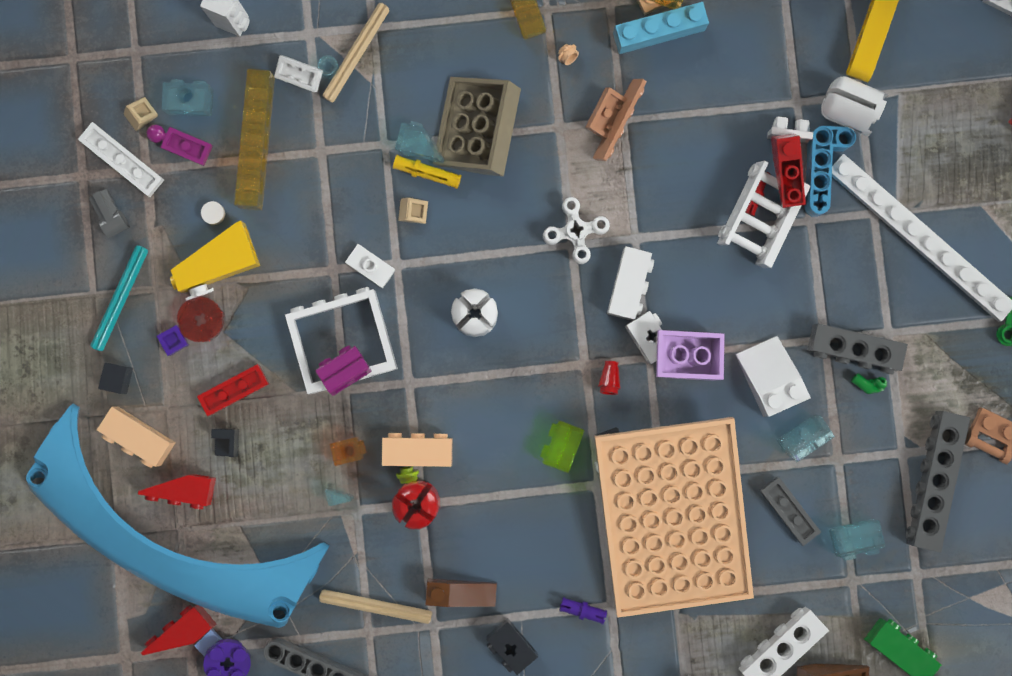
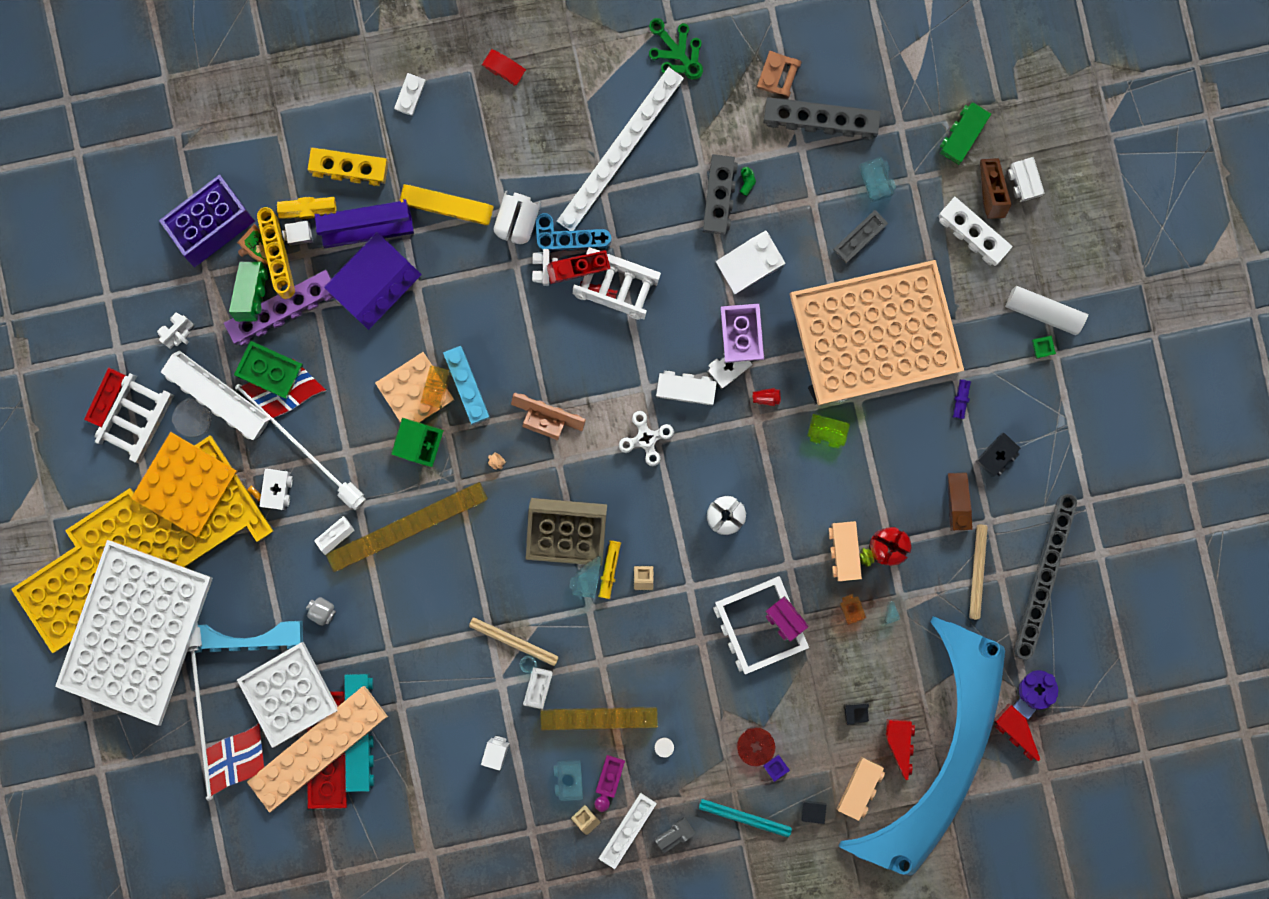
camera: 90 degrees left, 0 degrees up
yellow slope [170,221,260,293] -> none
white plate [185,284,214,301] -> none
red plate [197,364,269,416] -> none
white plate [345,244,396,288] -> none
clear light blue window [777,415,835,462] -> none

